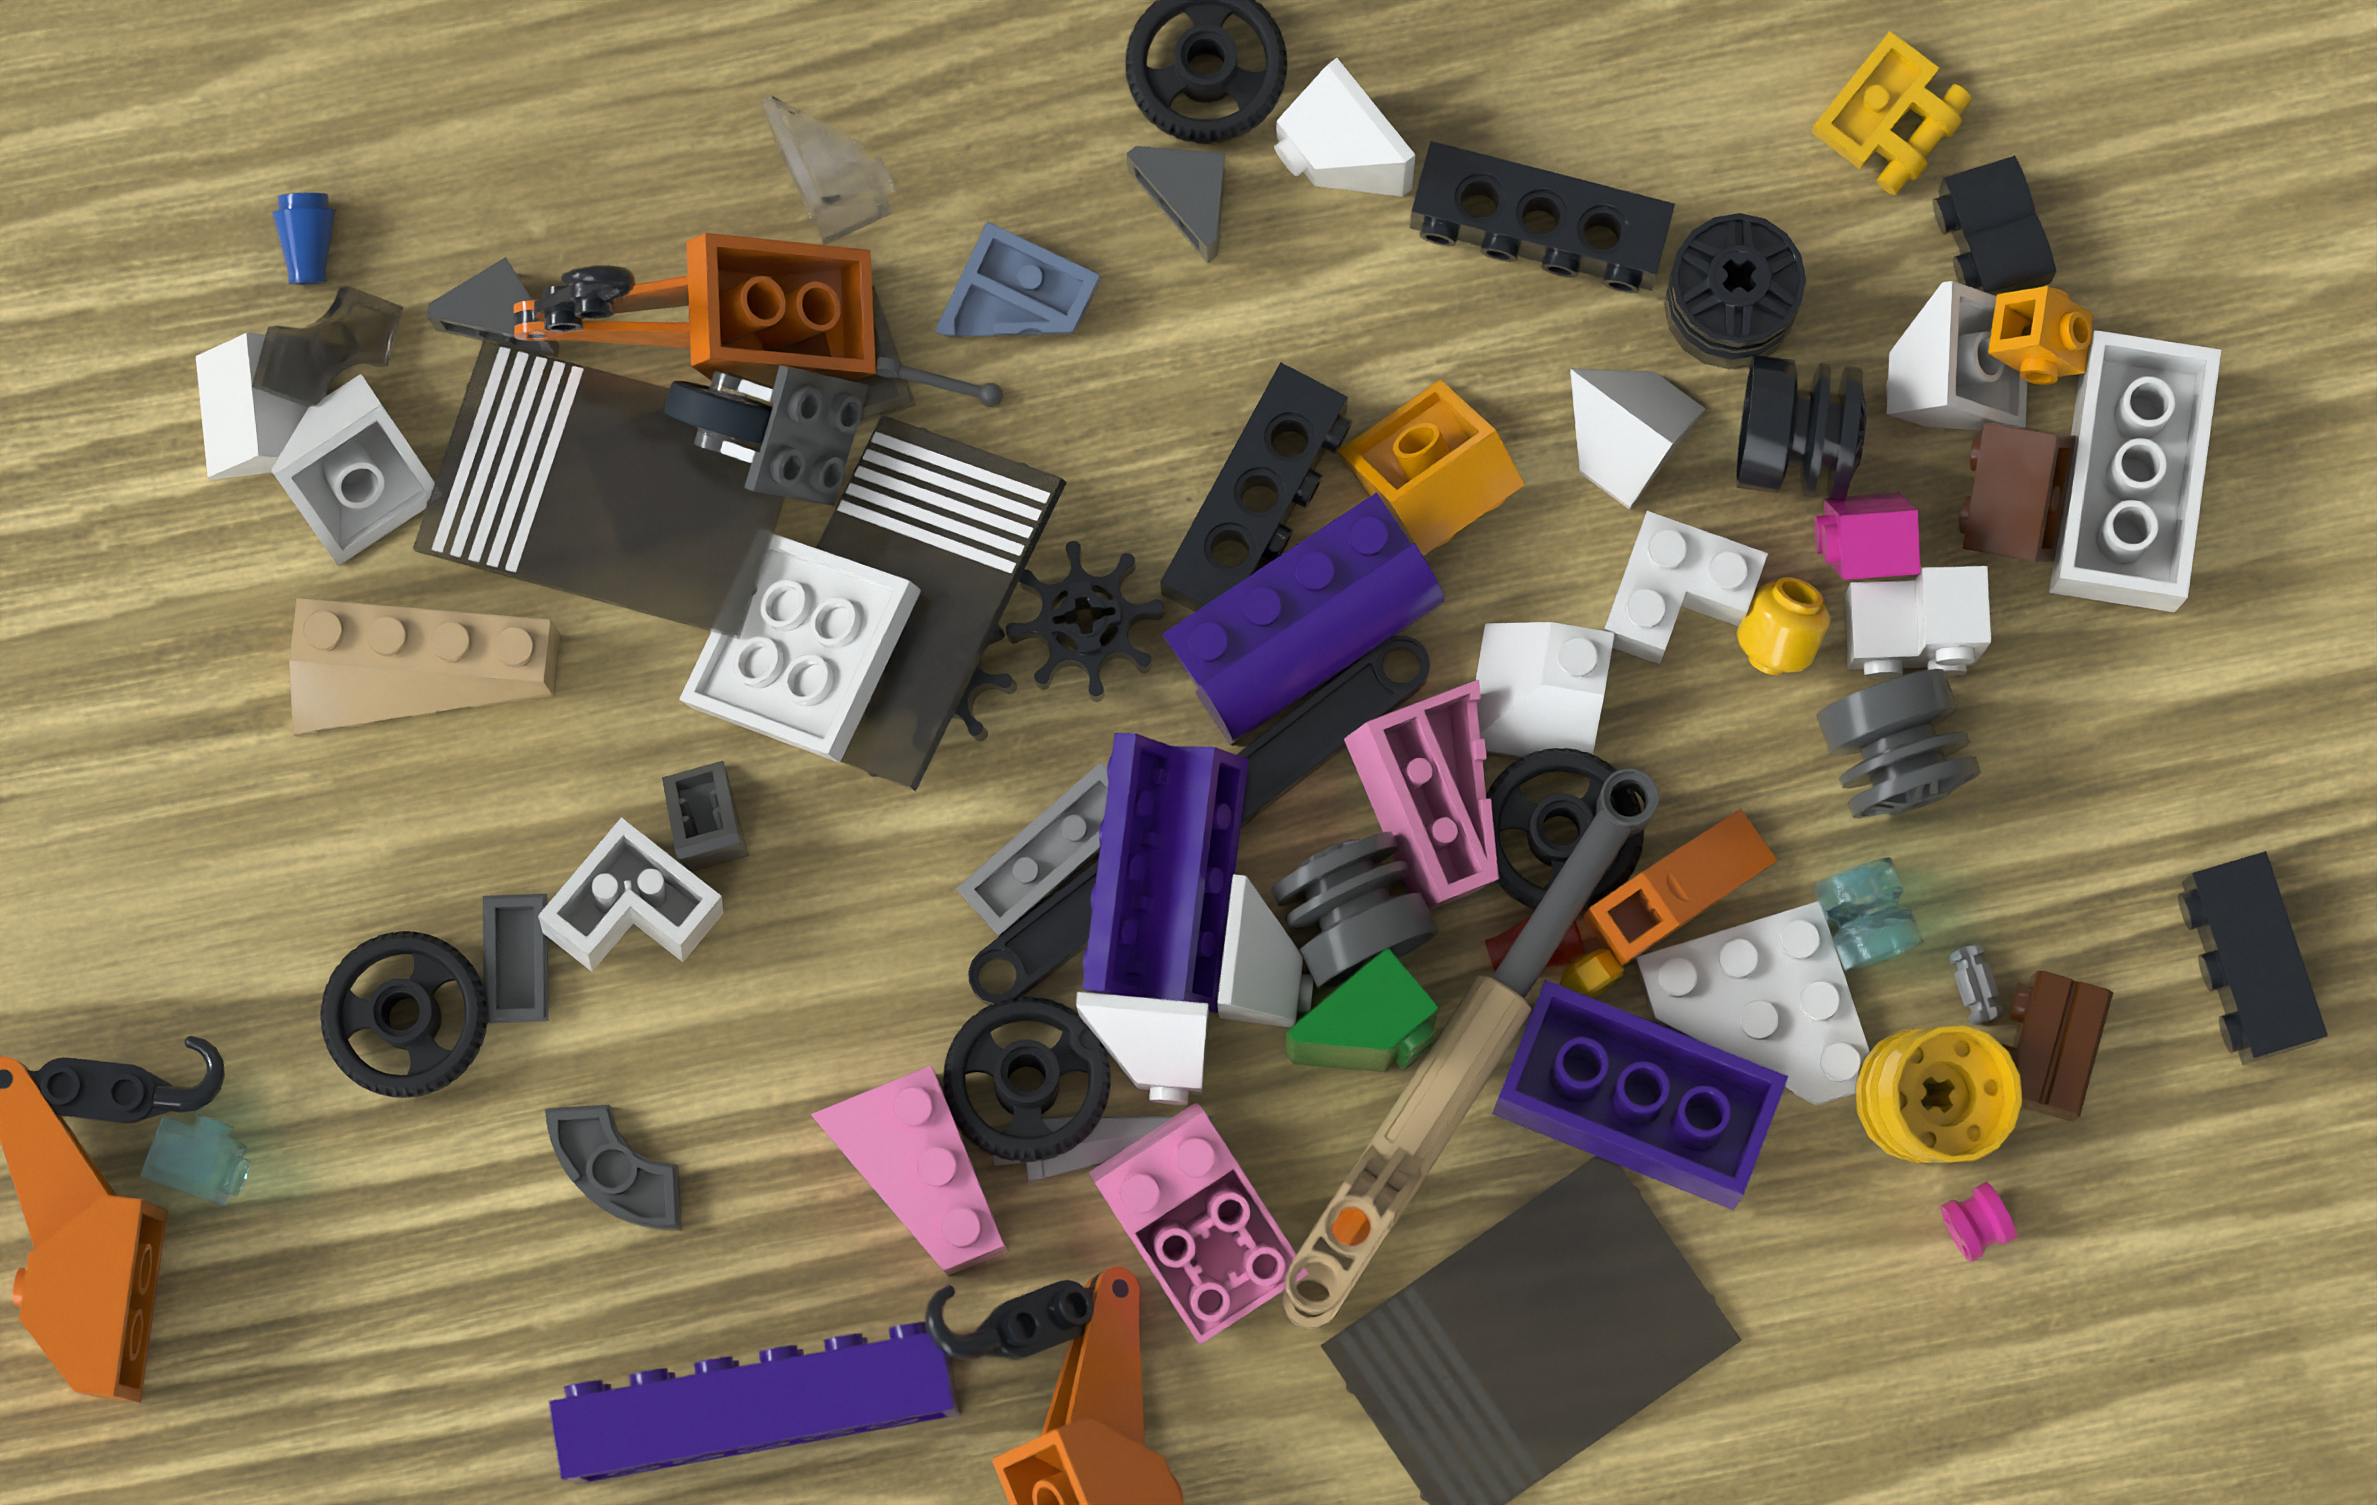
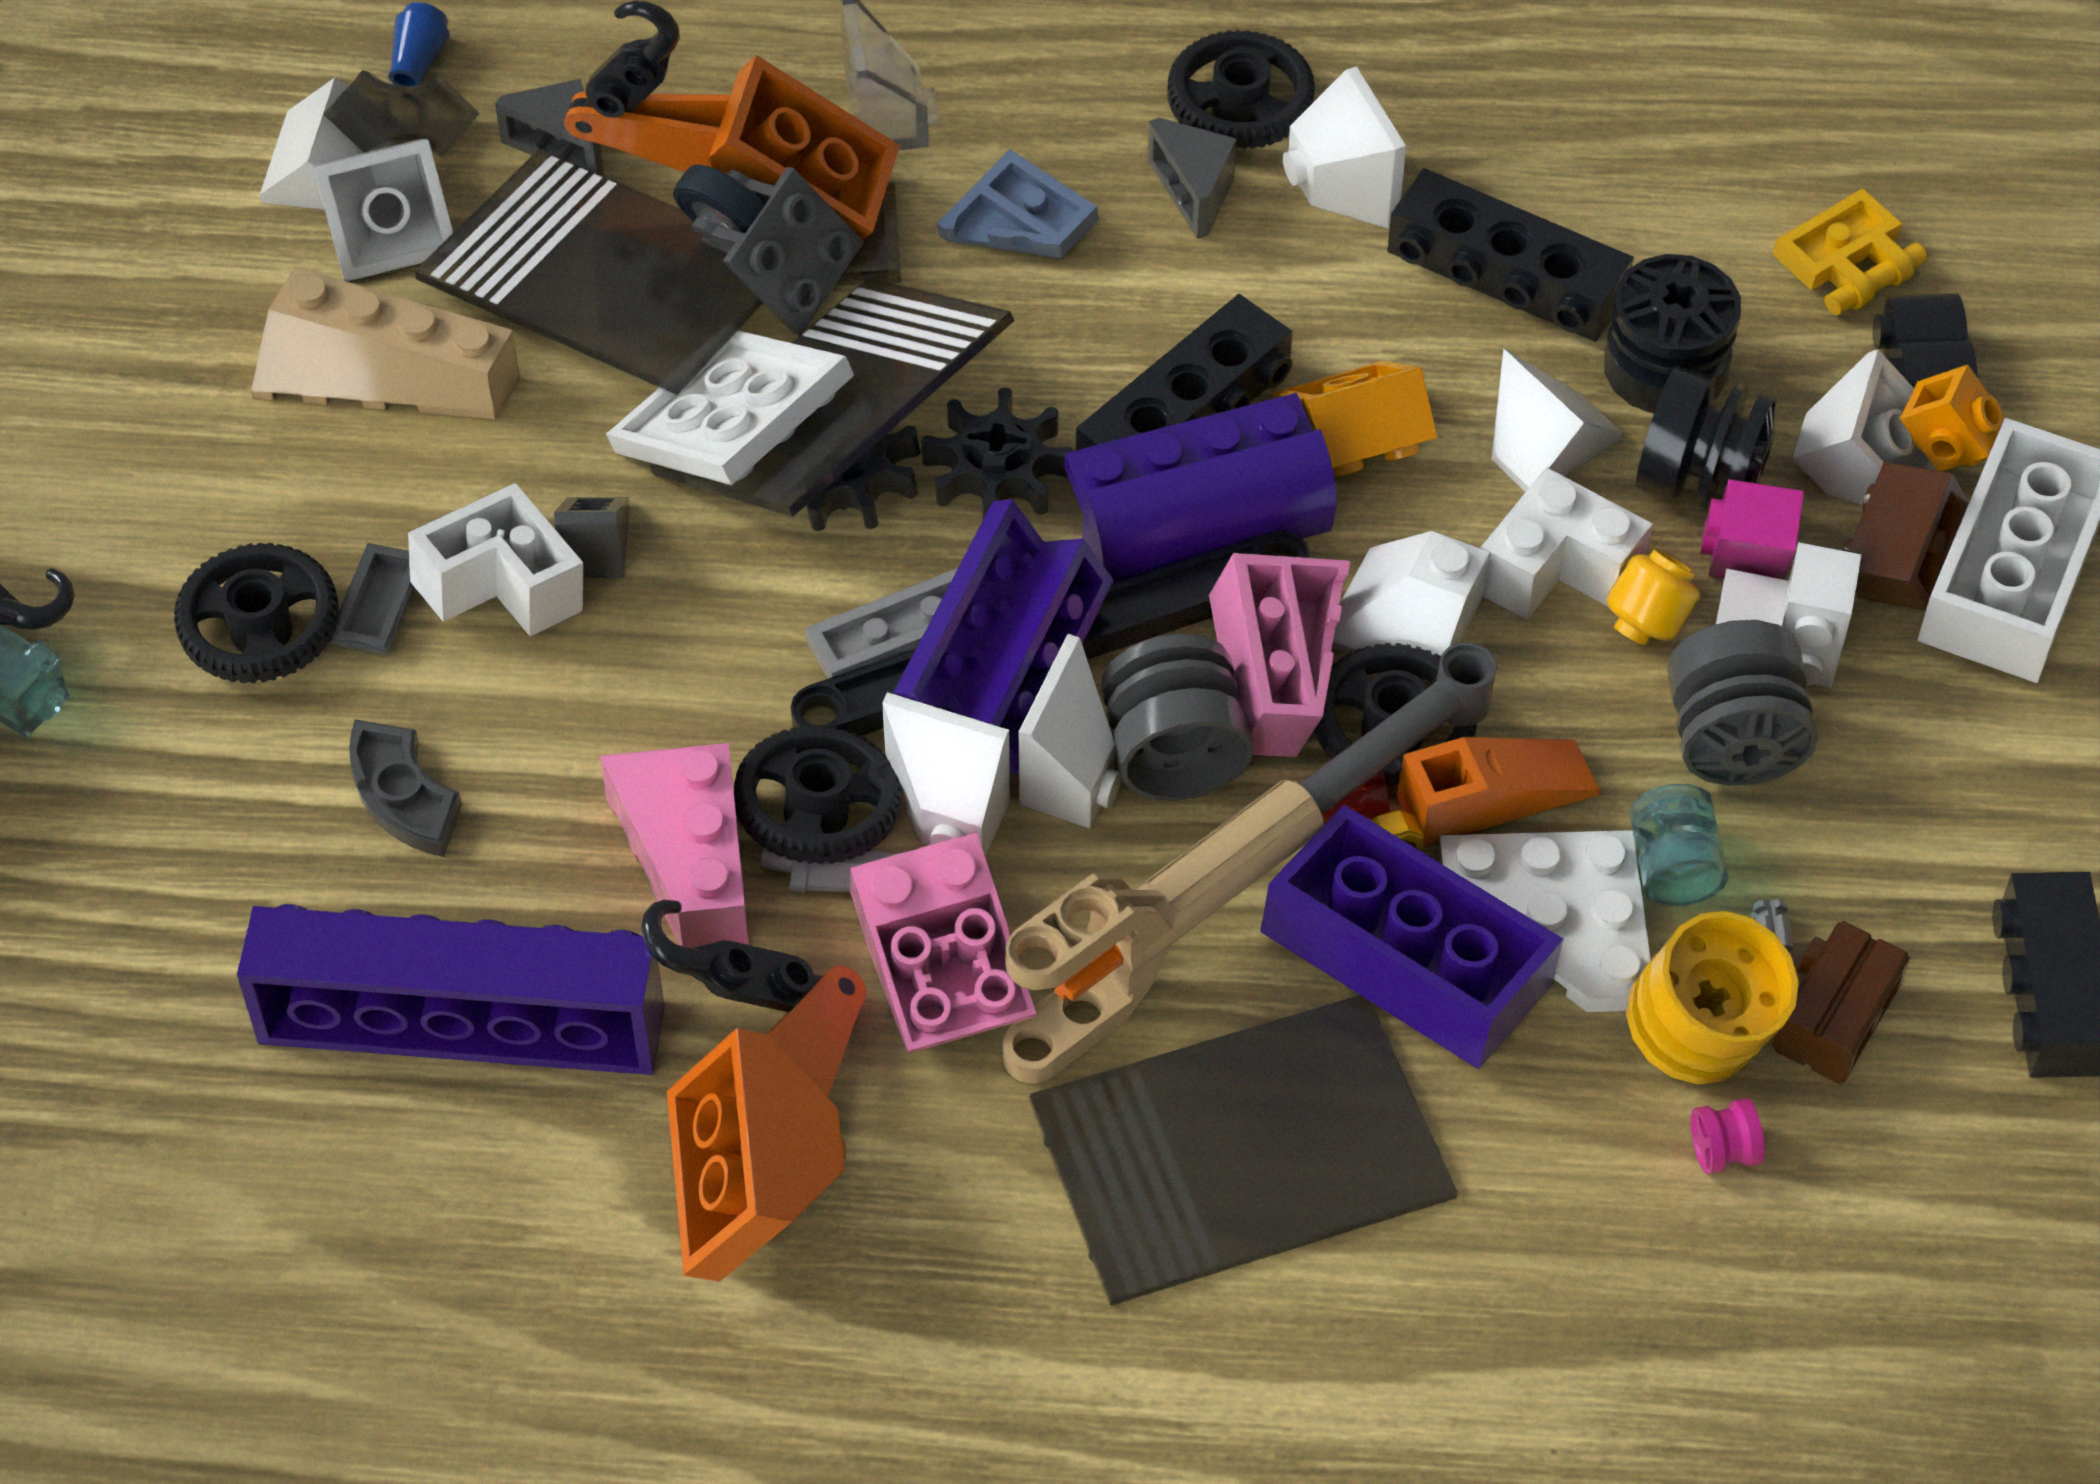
camera: 10 degrees right, 25 degrees down
dark grey hinge [876,357,1003,407] -> none
green slope [1286,947,1439,1072] -> none

